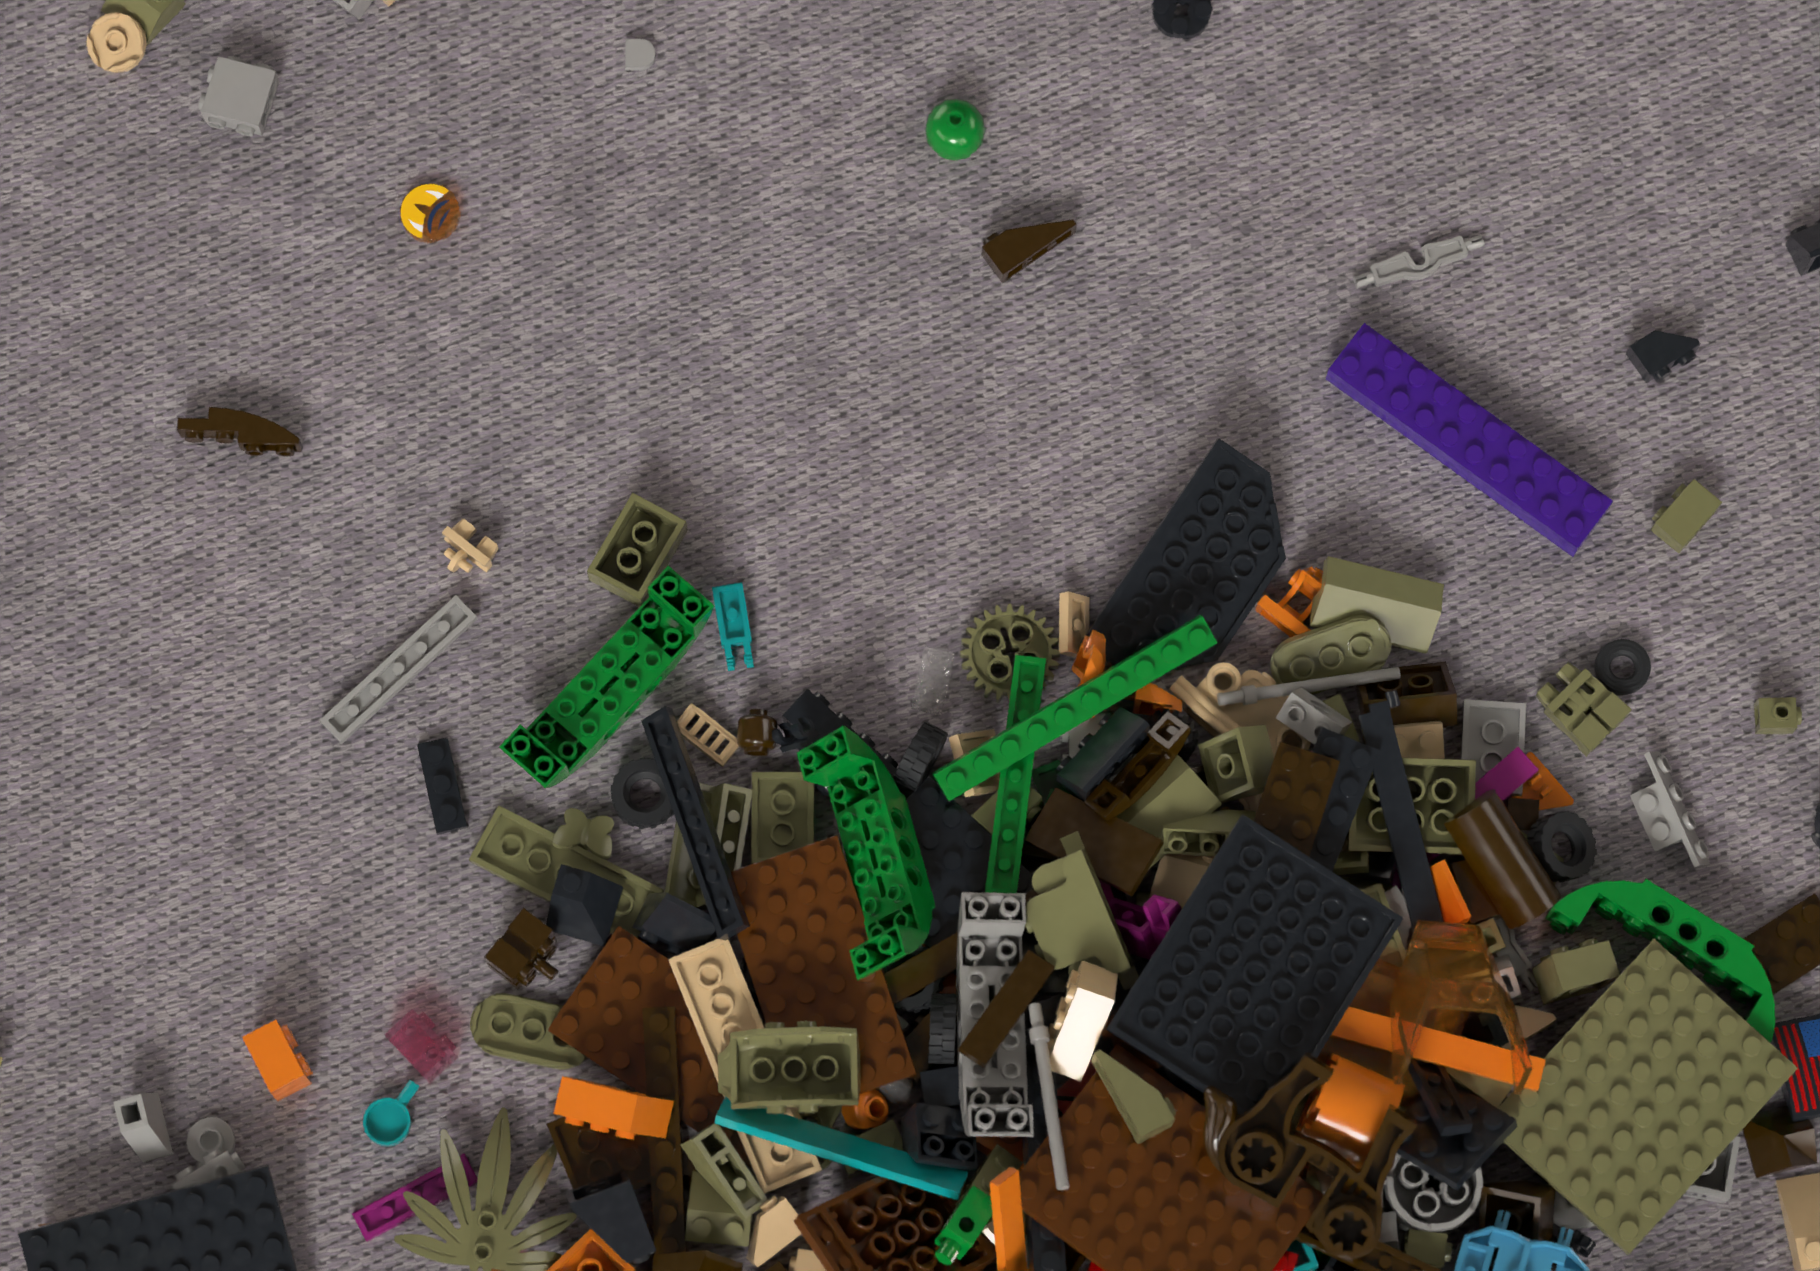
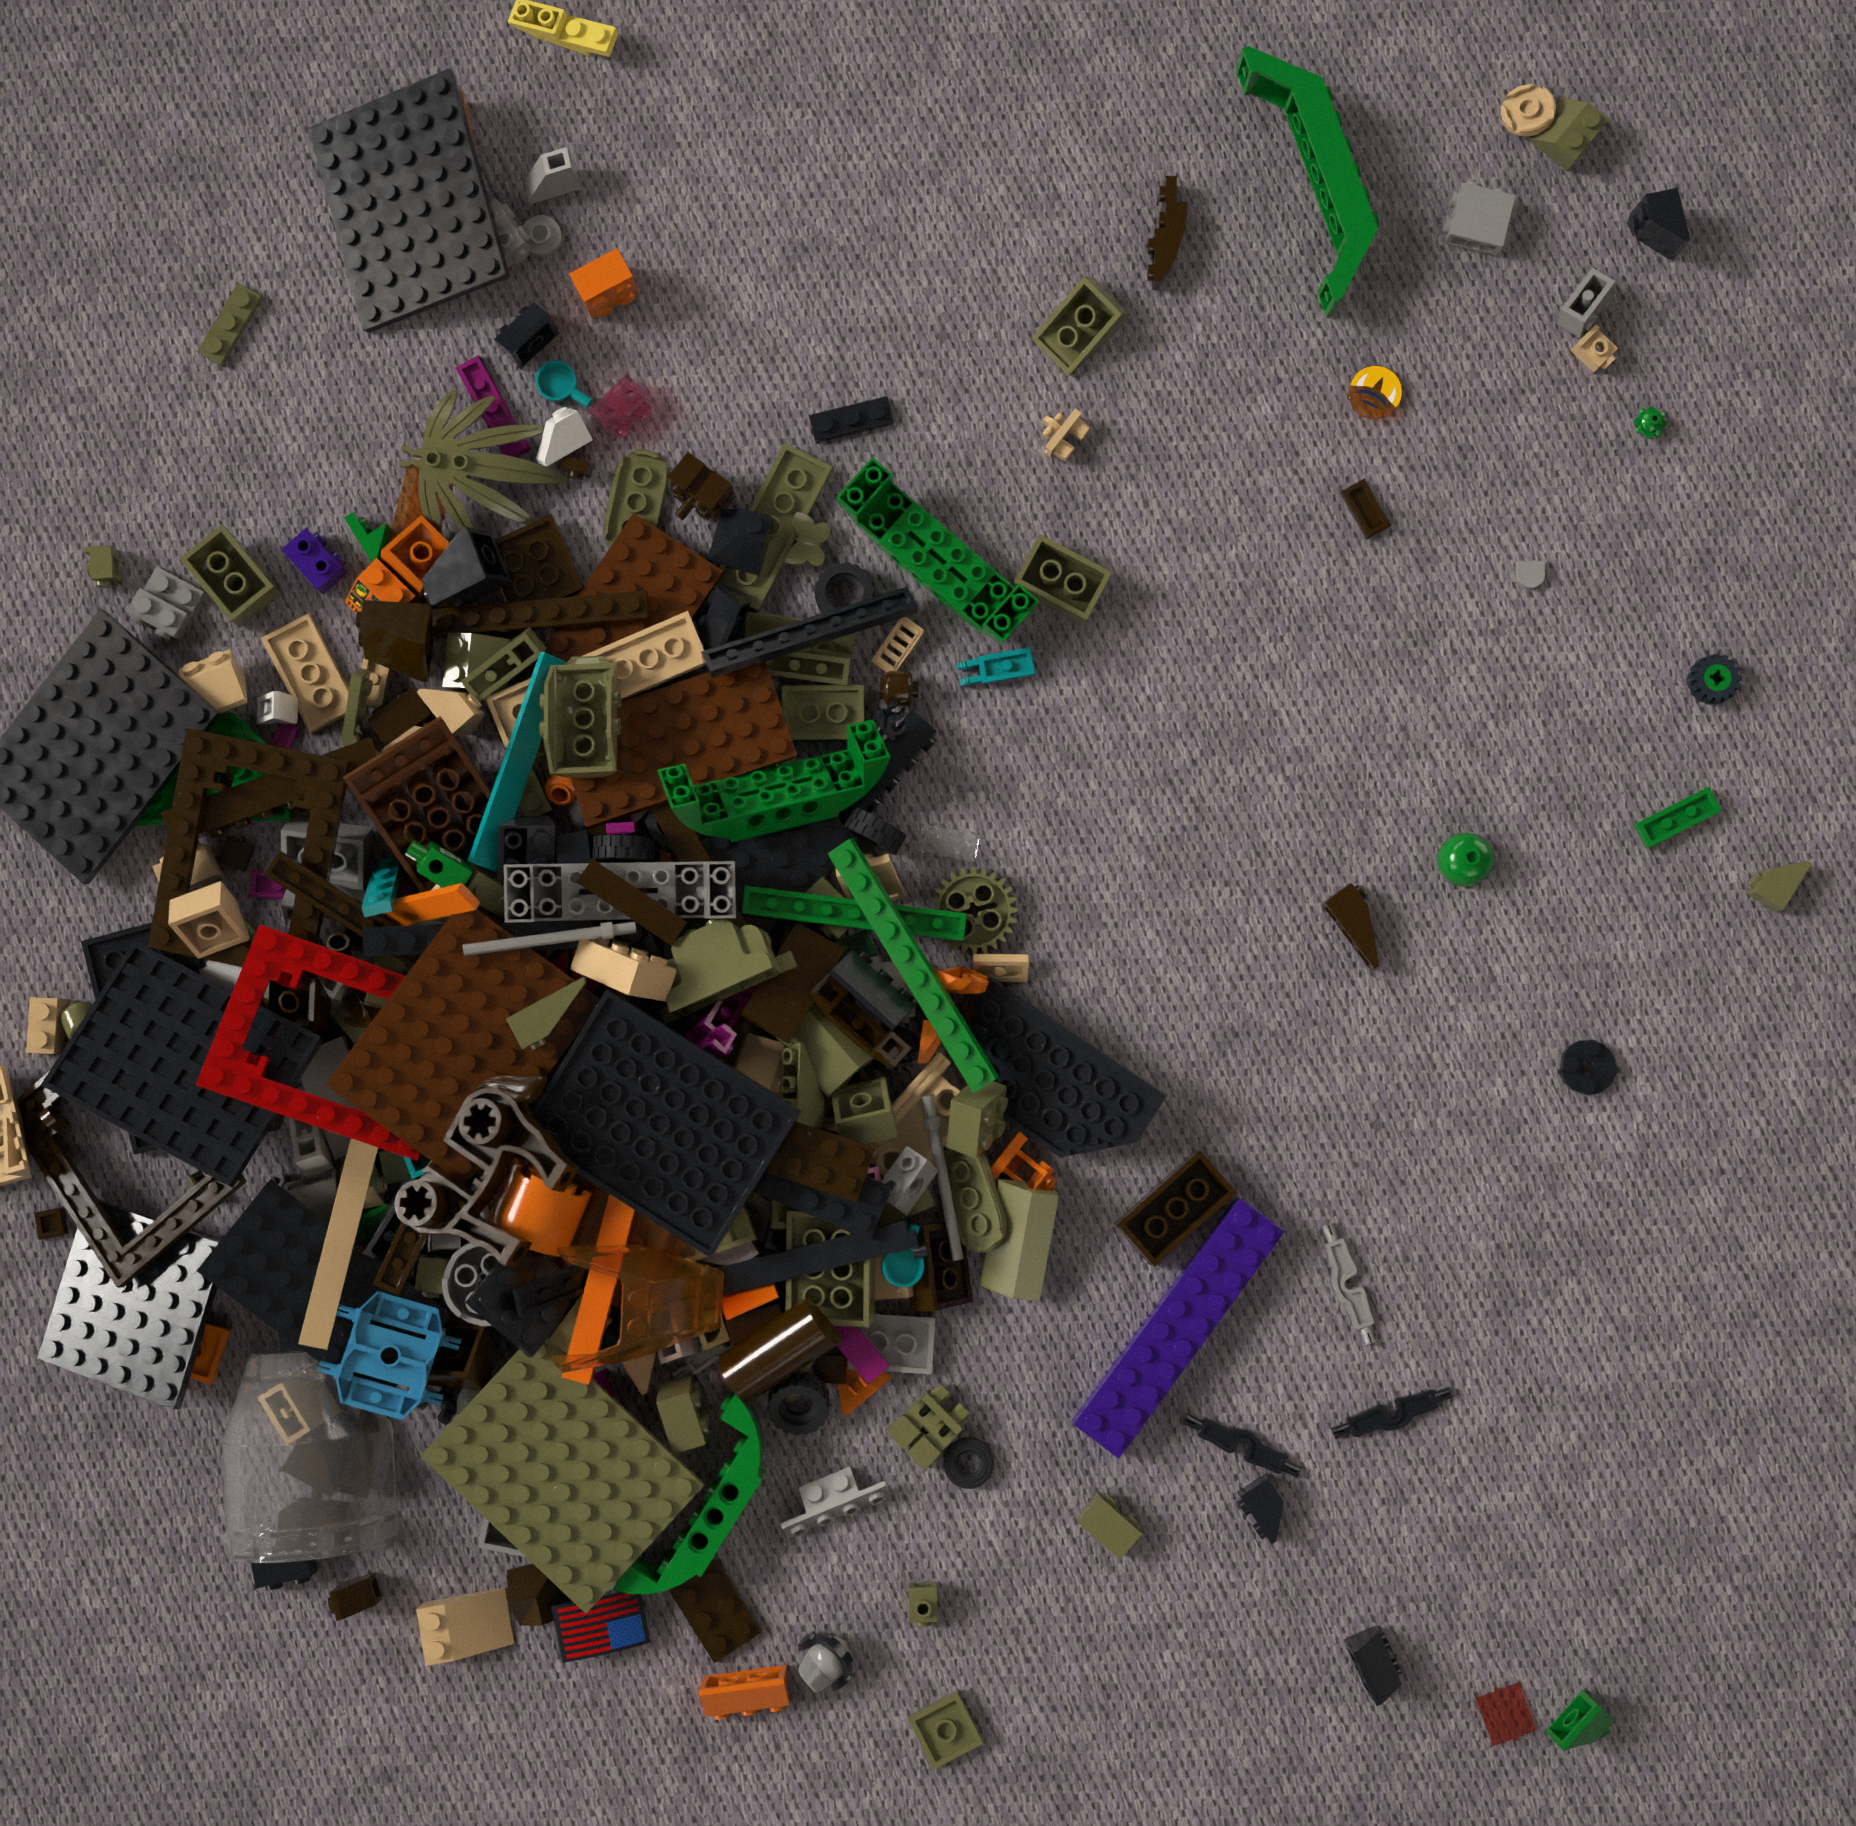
camera: 90 degrees right, 10 degrees up
light grey plate [319,595,478,745] -> none
orange wedge [553,1076,674,1140] -> none
none -> black slope [494,303,559,370]
none -> white slope [536,407,593,467]
none -> dark brown plate [561,457,593,480]
none -> magenta tile [606,822,641,836]
none -> teal piece [881,1224,924,1288]
none -> olive brick [947,1082,1008,1158]
none -> olive slope [1031,276,1131,376]
none -> dark brown brick [1113,1150,1237,1267]
none -> black piece [1182,1413,1301,1478]
none -> green slope [1236,46,1379,318]
none -> black piece [1331,1387,1453,1439]
none -> dark brown tile [1340,478,1391,540]

